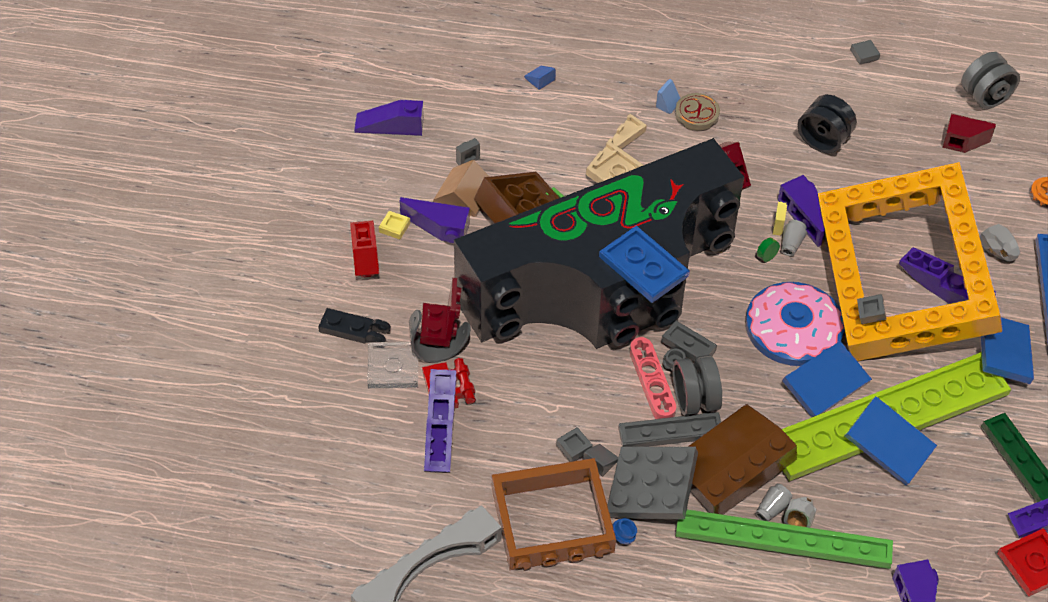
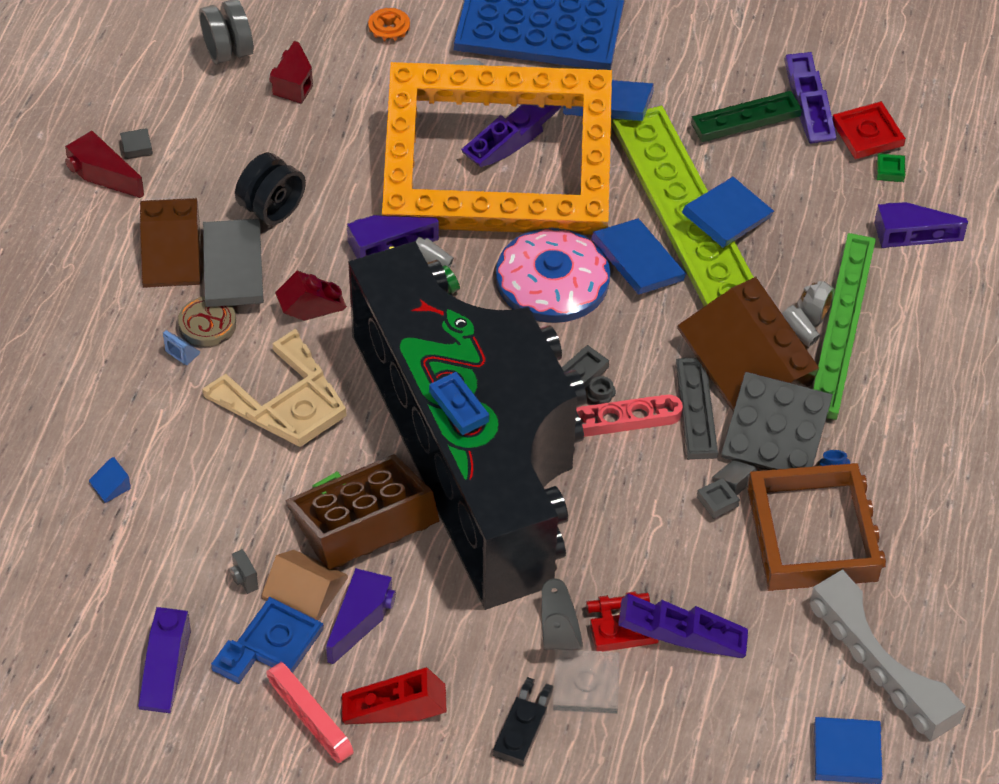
camera: 85 degrees left, 0 degrees up
light yellow tile [379,211,411,240] -> none
dark red bracket [420,277,461,347] -> none
blue tile [599,226,690,303] -> none
dark grey wheel [673,355,722,416] -> none
dark grey plate [857,294,887,324] -> none
none -> dark red slope [65,131,145,198]
none -> reddish brown slope [140,198,200,288]
none -> dark grey tile [203,219,264,307]
none -> blue tile [211,640,256,684]
none -> blue tile [237,597,324,673]
none -> coral beam [266,662,354,763]
none -> blue plate [429,372,489,435]
none -> blue tile [814,717,882,784]
none -> green tile [876,154,905,182]

